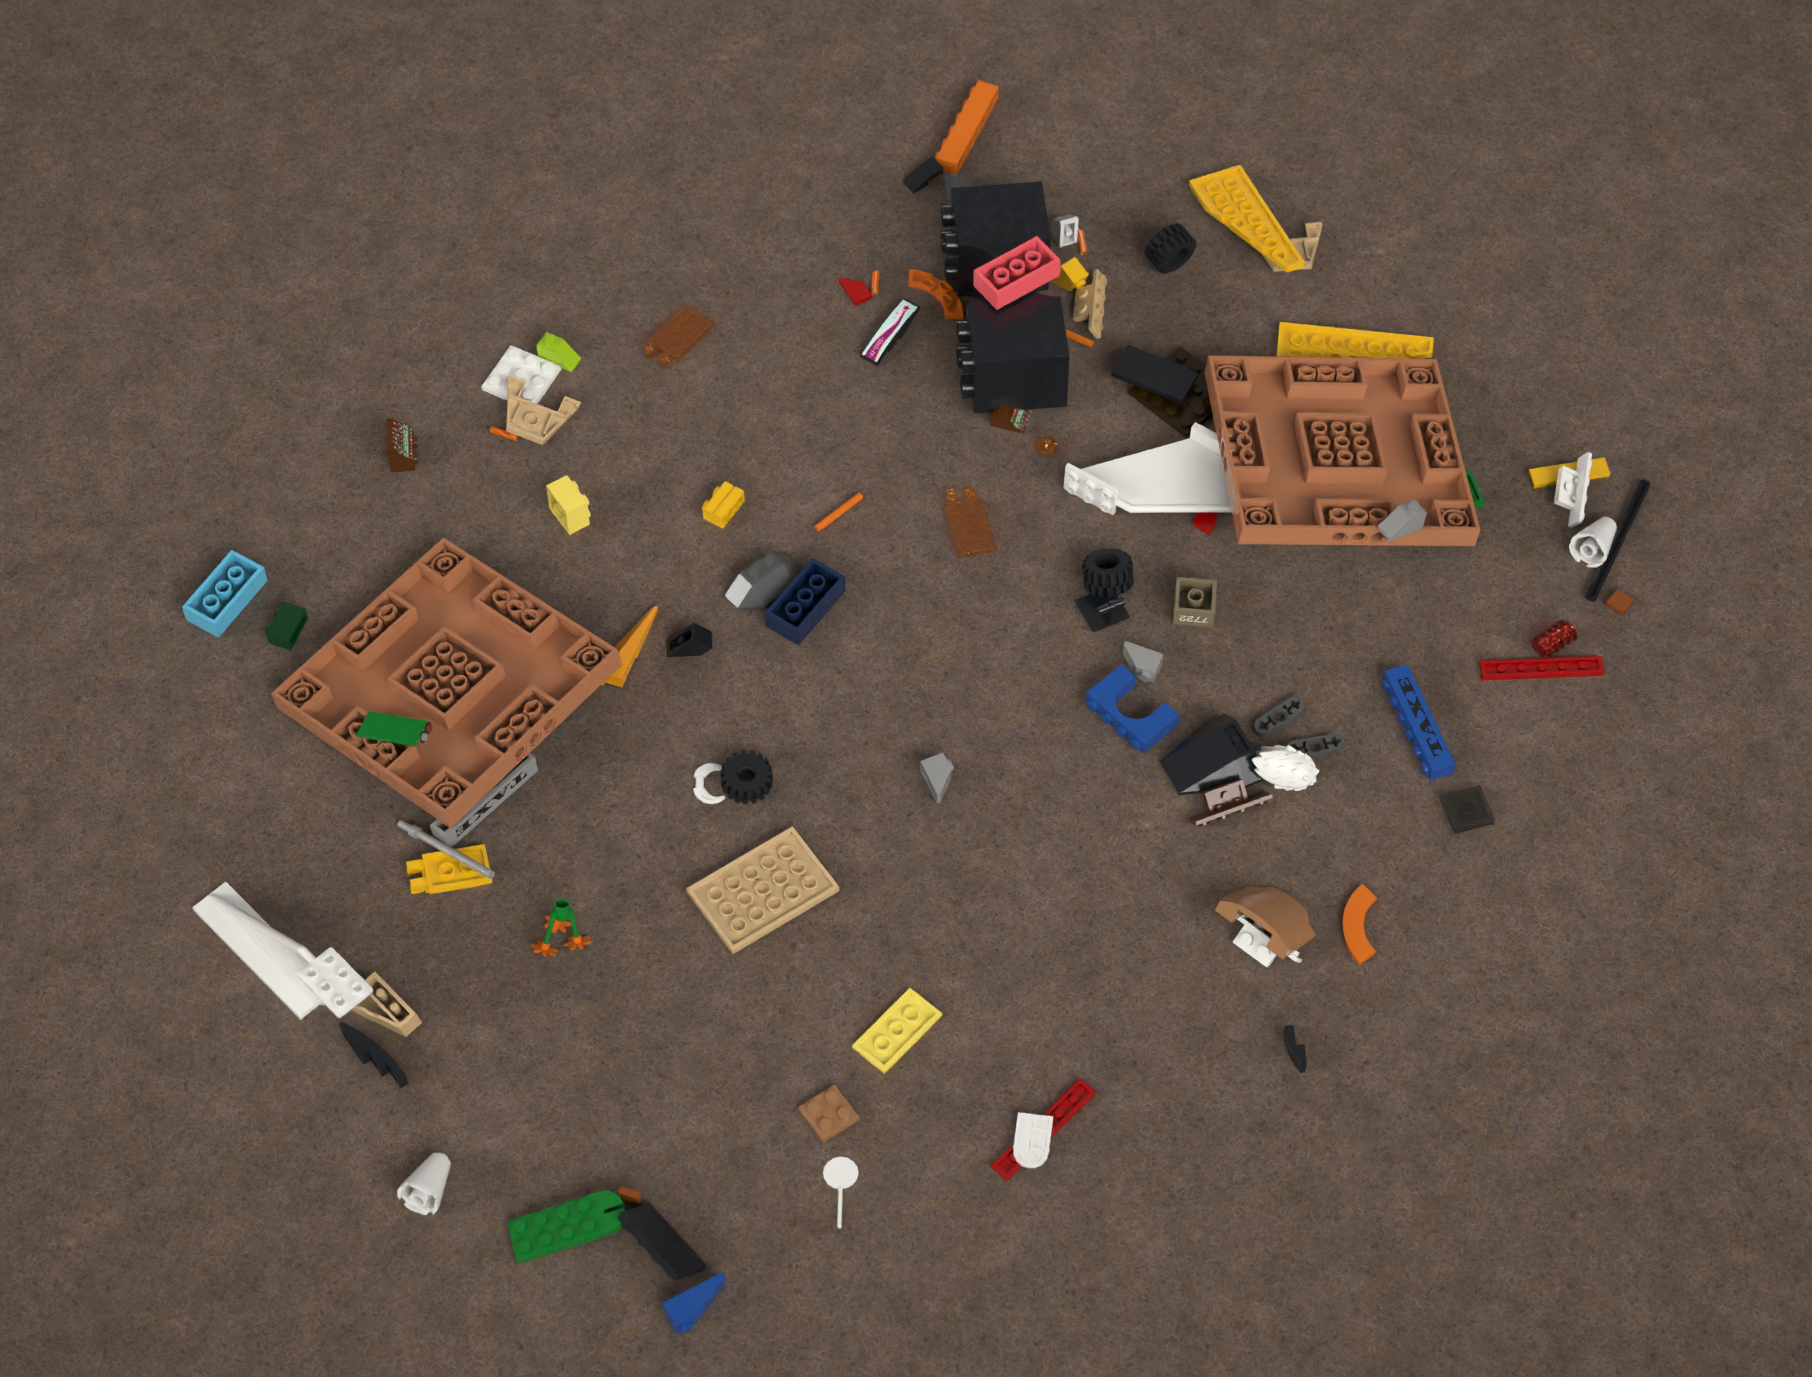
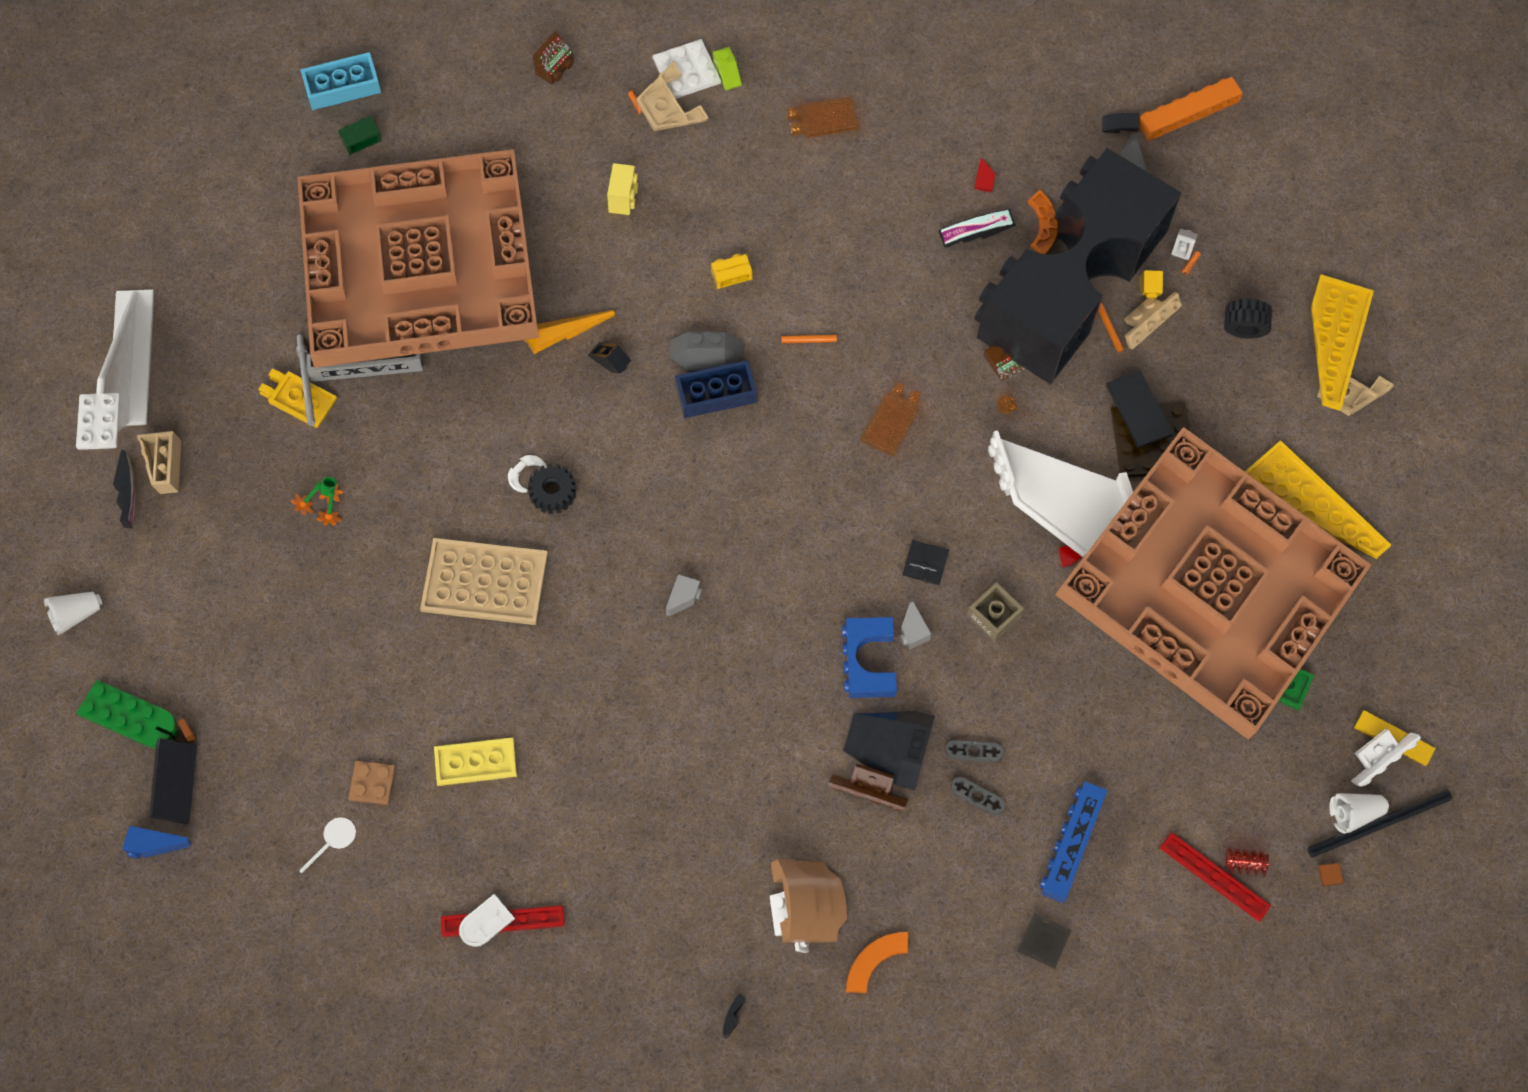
camera: 40 degrees right, 10 degrees up
green piece [356,711,433,746] -> none
orange piece [871,271,880,296] -> none
coral brick [974,236,1061,310] -> none
black tyre [1082,548,1134,597] -> none
white head [1252,745,1319,791] -> none
light grey slope [1378,499,1427,542] -> none

